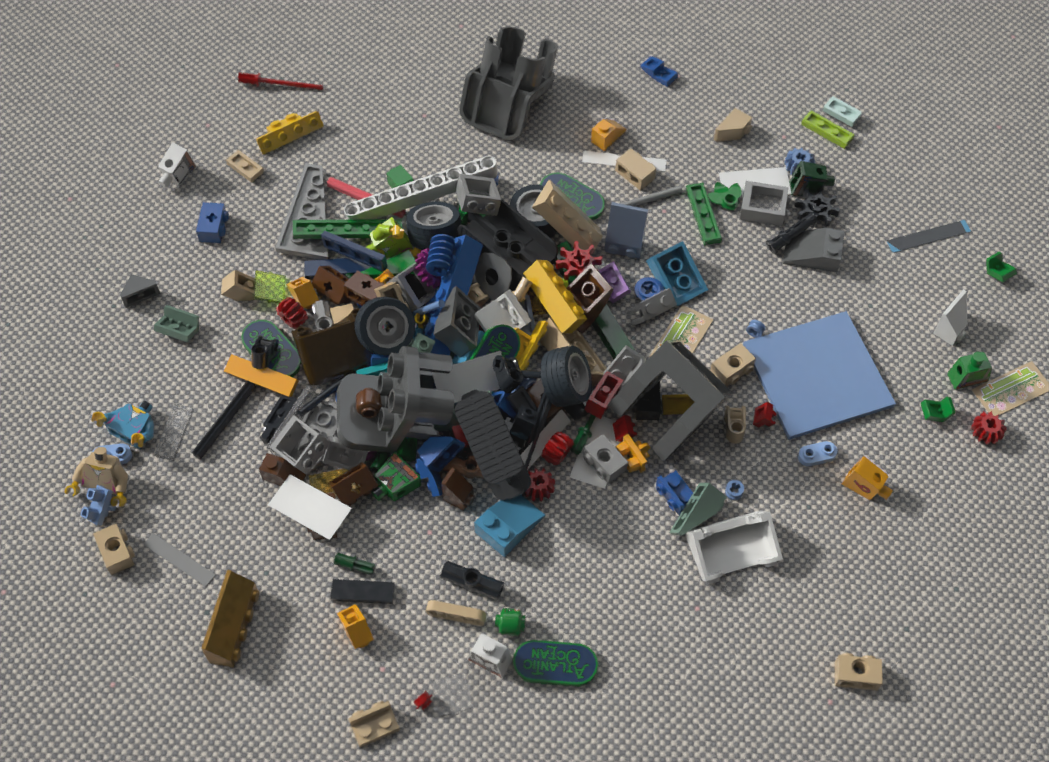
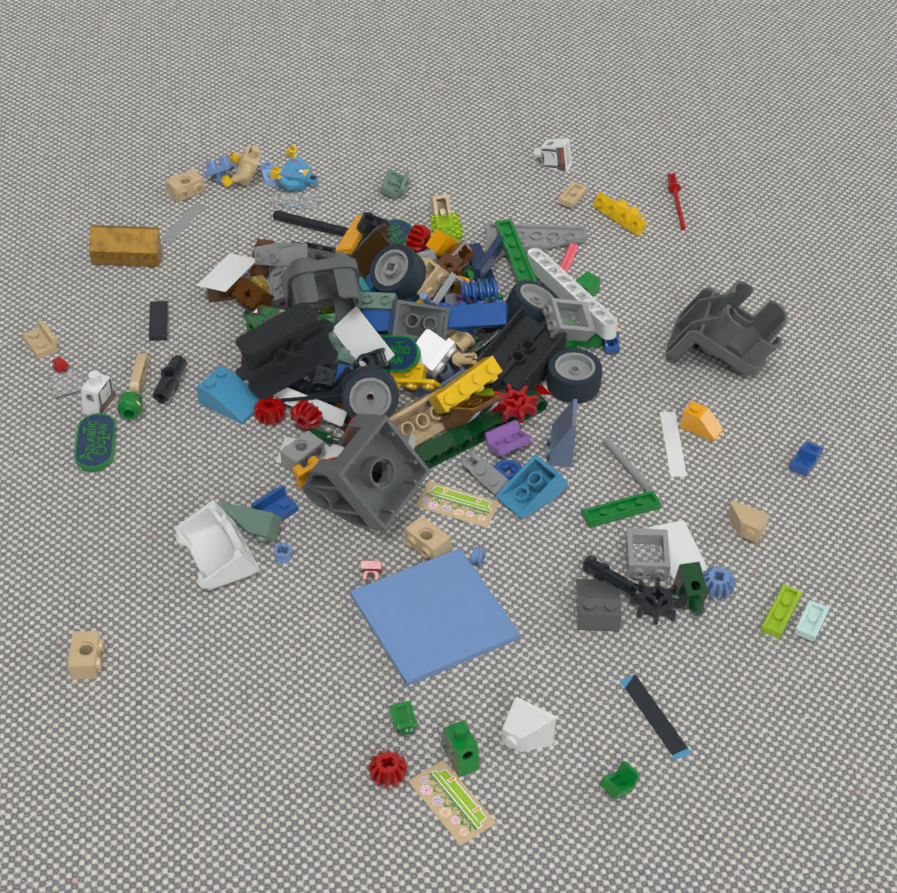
camera: 80 degrees right, 15 degrees down
dark grey slope [120,274,160,308] -> none
blue brick [196,202,229,243] -> none
dark green axle [334,552,375,575] -> none
light orange slope [337,604,374,649] -> none
lime torso [366,217,421,260] -> none
tan slope [532,180,603,250] -> none
tile [540,172,605,220] -> none
tan brick [615,148,656,191] -> none
green plate [708,181,742,210] -> none
tan piece [724,406,746,444] -> none
light blue plate [798,441,837,466] -> none
light orange torso [842,456,893,500] -> none

